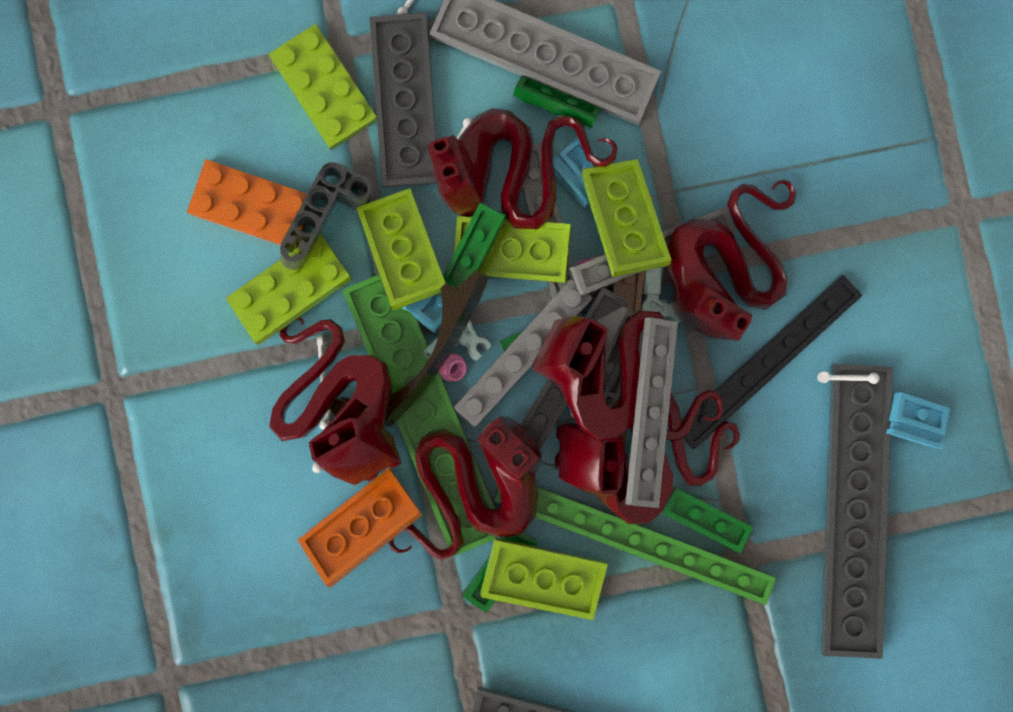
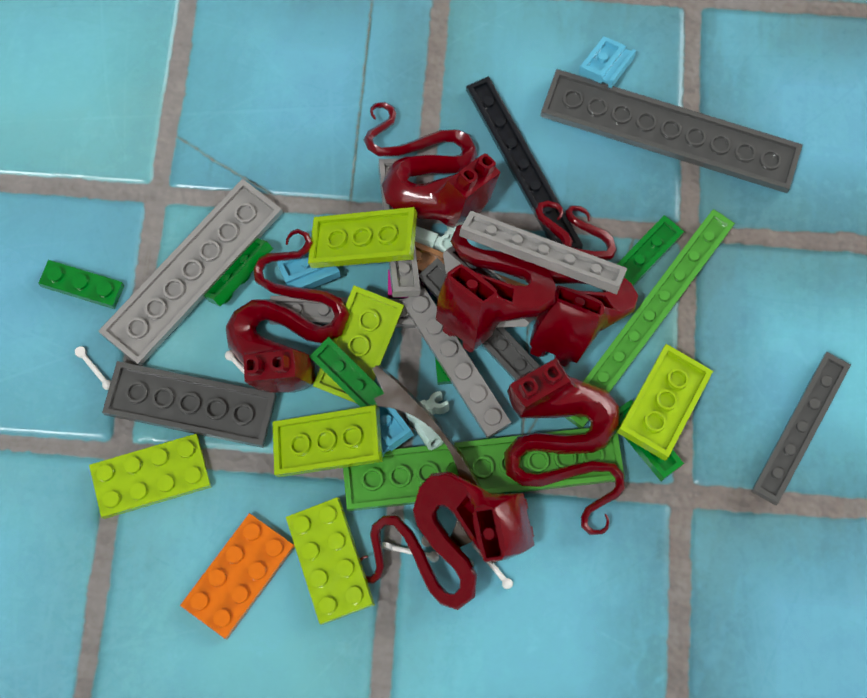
camera: 75 degrees left, 15 degrees down
dark grey beam [280,162,372,270] -> none
orange plate [298,468,423,588] -> none
bright pink plate [439,353,467,382] -> none
white hinge [817,371,880,384] -> none

